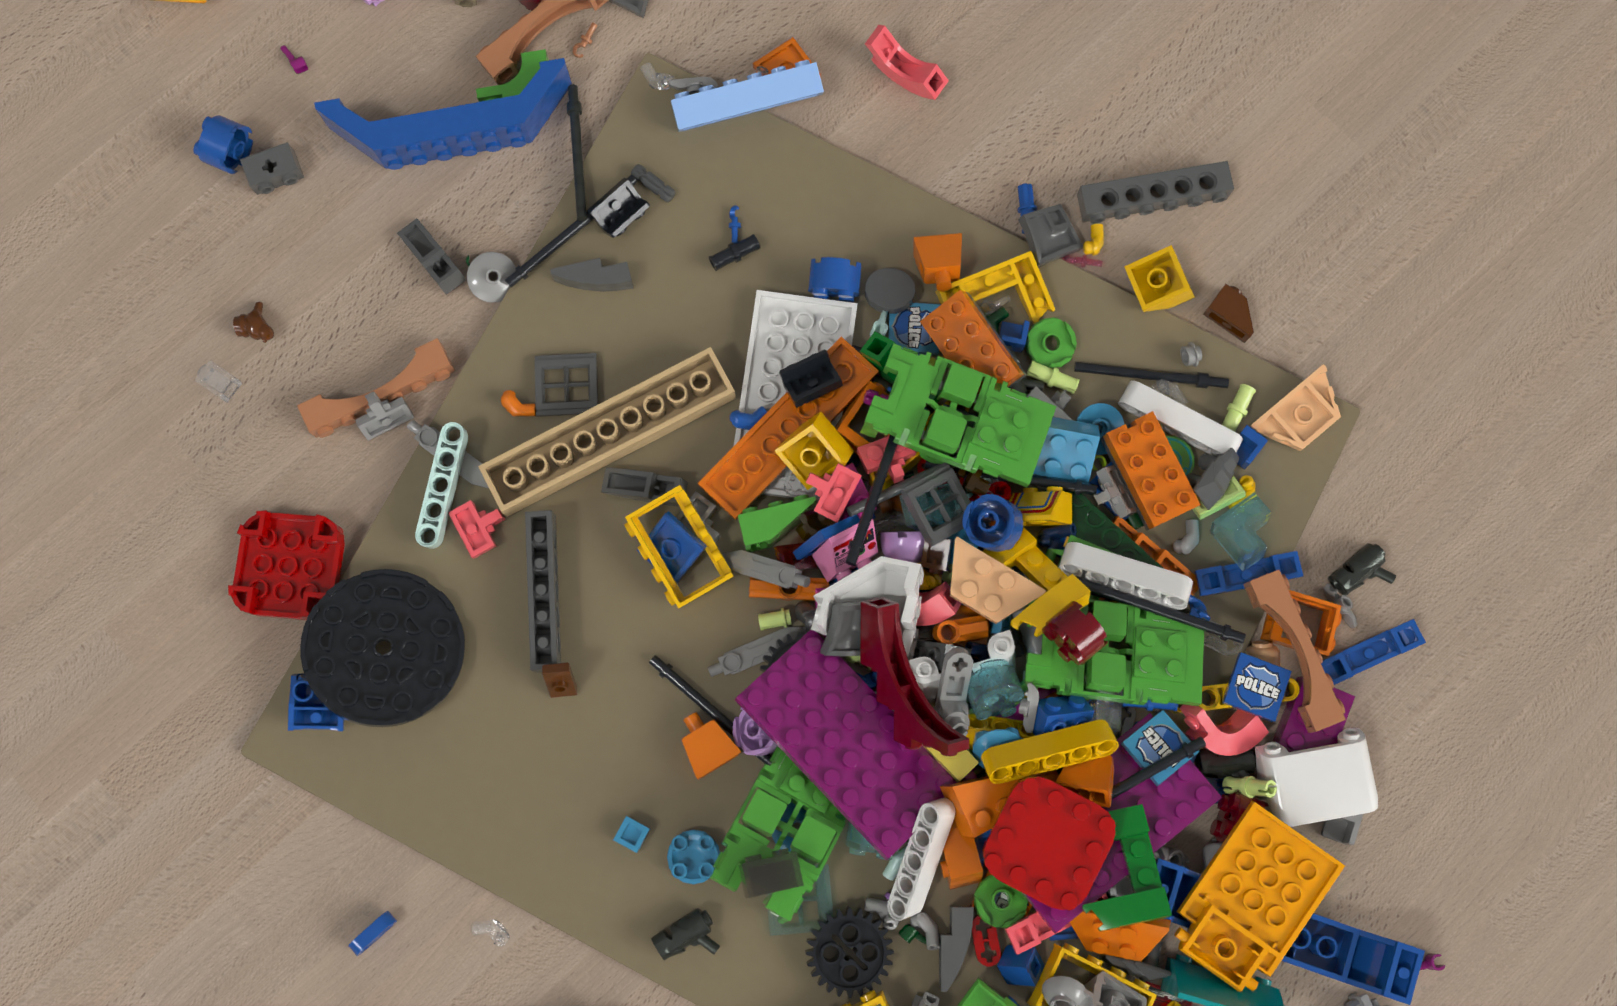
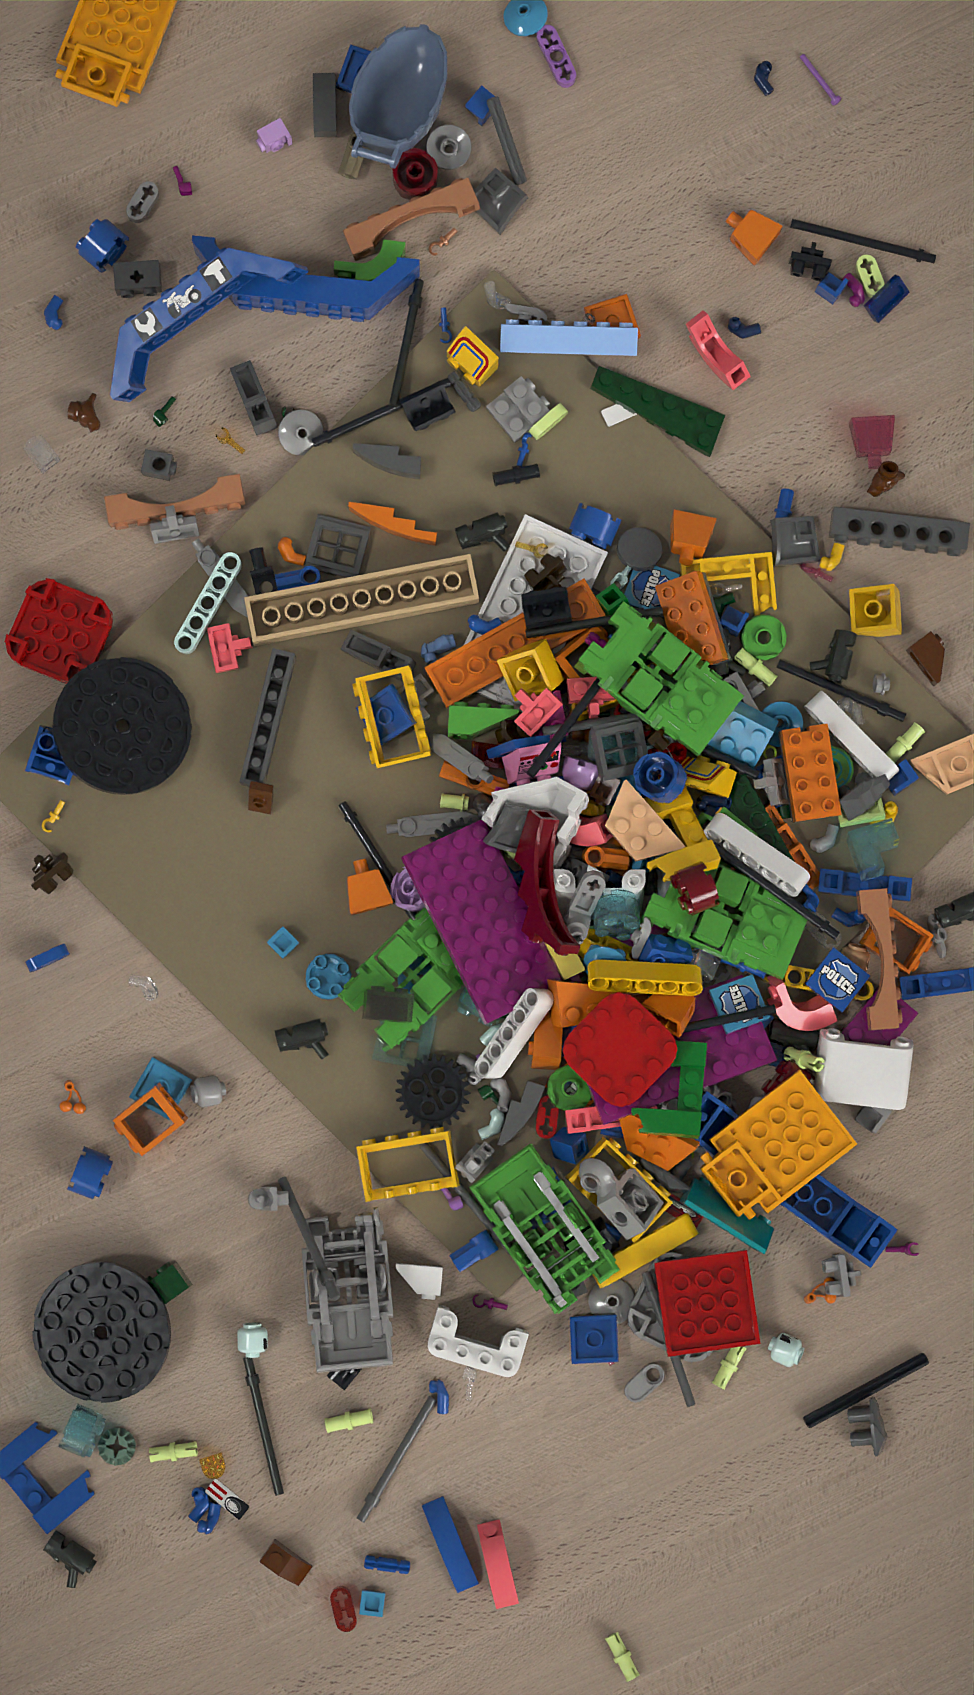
camera: 10 degrees right, 5 degrees up
none -> dark brown hips [31,852,74,895]
none -> yellow hand [42,800,66,833]
none -> blue arm [44,295,64,330]
none -> blue slope [110,248,309,402]
none -> light grey beam [126,181,159,223]
none -> dark grey brick [141,449,177,481]
none -> dark green hand [153,396,176,427]
none -> clear yellow hand [216,427,245,454]
none -> black bracket [249,547,278,595]
none -> blue piece [275,566,321,591]
none -> orange slope [348,502,437,546]
none -> medium blue arm [421,634,456,664]
none -> blue hand [439,308,452,343]
none -> yellow slope [447,326,499,387]
none -> pearl dark grey piece [455,512,510,552]
none -> light aqua arm [478,1108,505,1140]
none -> light grey plate [486,376,550,443]
none -> clear yellow hand [515,541,548,558]
none -> dark brown hips [524,553,567,591]
none -> pearl dark grey bar [525,607,663,638]
none -> yellowish green beam [529,403,568,440]
none -> dark green wing [590,366,725,457]
none -> white sticker [601,404,637,427]
none -> dark blue arm [728,317,761,339]
none -> pearl dark grey piece [809,629,857,683]
none -> blue arm [831,908,865,927]
none -> clear pink torso [849,415,895,469]
none -> reddish brown animal [867,461,905,497]

